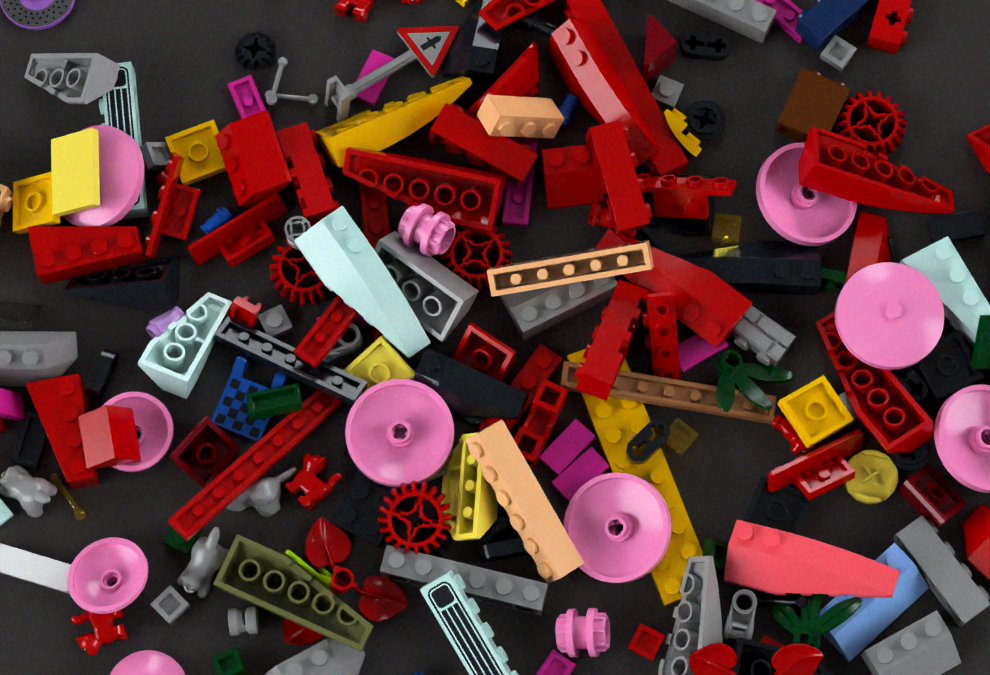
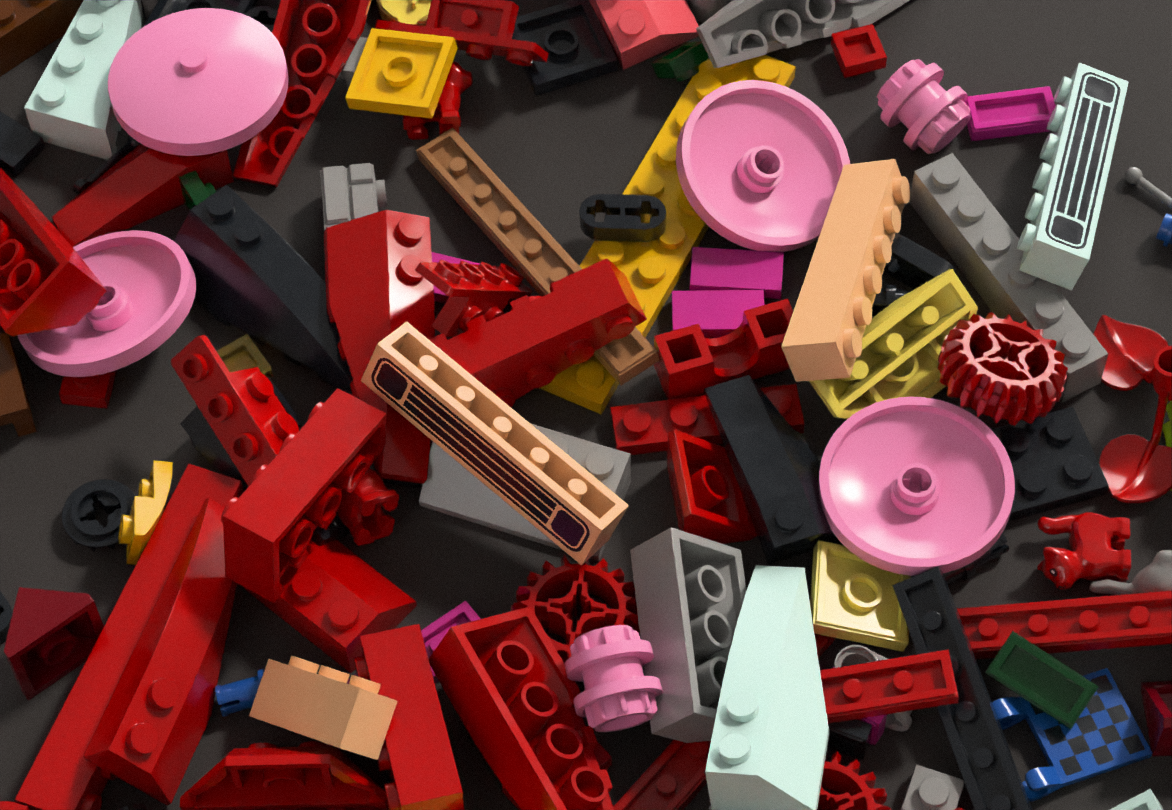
camera: 135 degrees left, 15 degrees down
light grey plate [652,75,684,110] -> none
clear yellow plate [660,418,699,457] -> none
dark green plant [716,350,794,412] -> none

